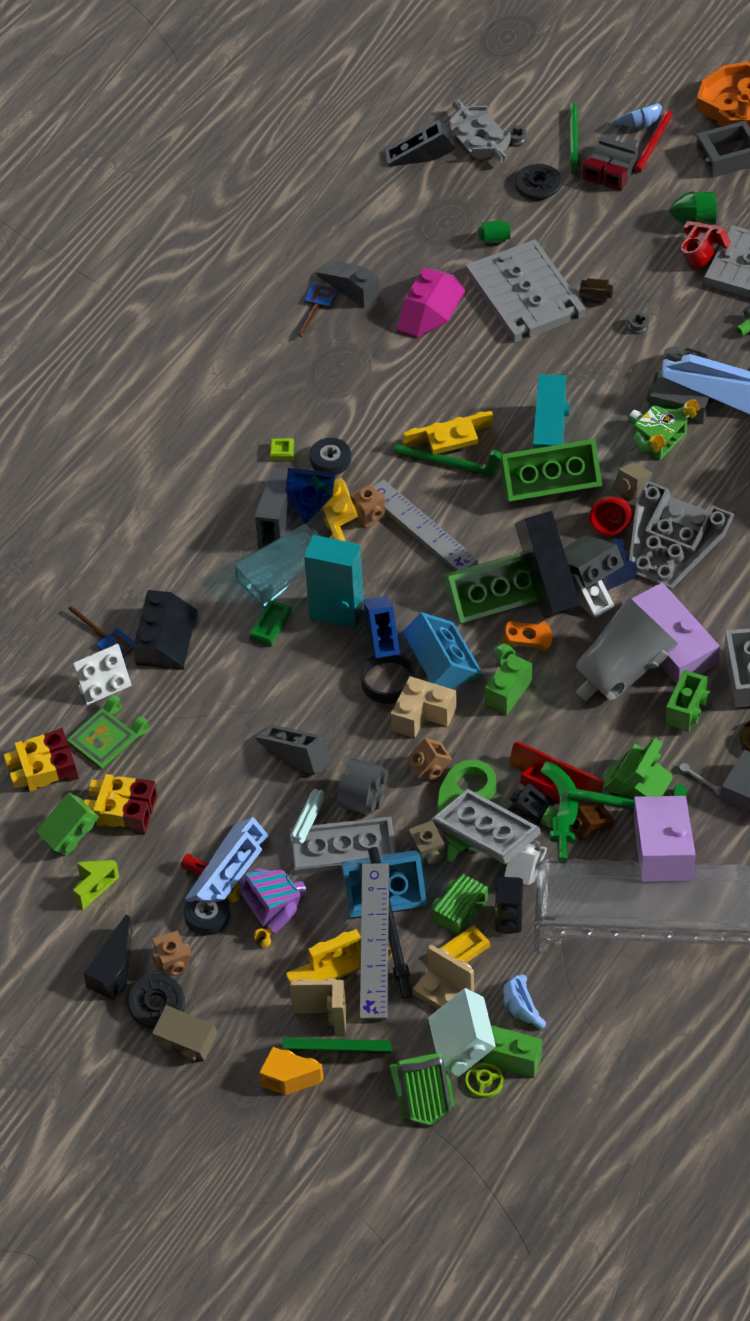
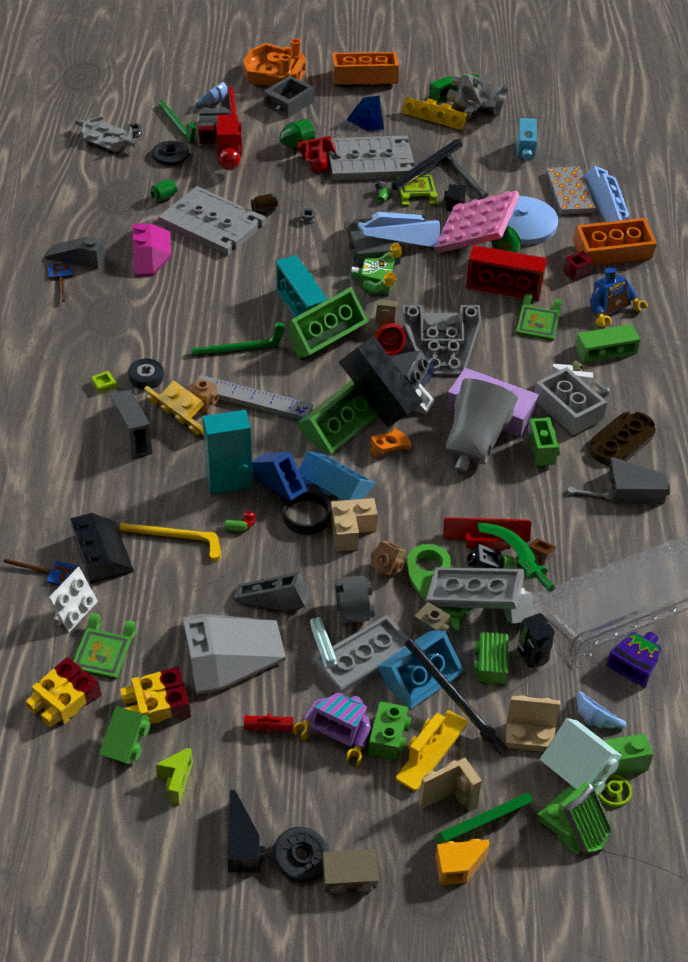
camera: 35 degrees left, 5 degrees down
medium nougat brick [152,930,192,976] -> none
black bush [183,898,230,935] -> none
light blue wedge [185,817,269,902] -> none
clear light blue slope [235,524,319,609] -> none
green tile [249,599,292,647] -> none
clear blue slope [285,468,336,525] -> none
light grey tile [360,863,389,1020] -> none
black slope [385,119,456,167] -> none
yellow bracket [402,411,493,455] -> none
yellow tile [440,925,490,963] -> none
bright green brick [485,654,532,715] -> none
bright green hinge [494,643,515,665] -> none
green piece [566,784,687,810] -> none
bright green piece [603,738,673,800] -> none
lavender brick [634,796,696,882] -> none
none -> yellow piece [120,523,221,562]
none -> light grey wedge [181,614,286,695]
none -> red brick [217,115,242,171]
none -> arm [225,511,256,532]
none -> bright green brick [368,701,412,761]
none -> dark purple torso [606,632,662,688]

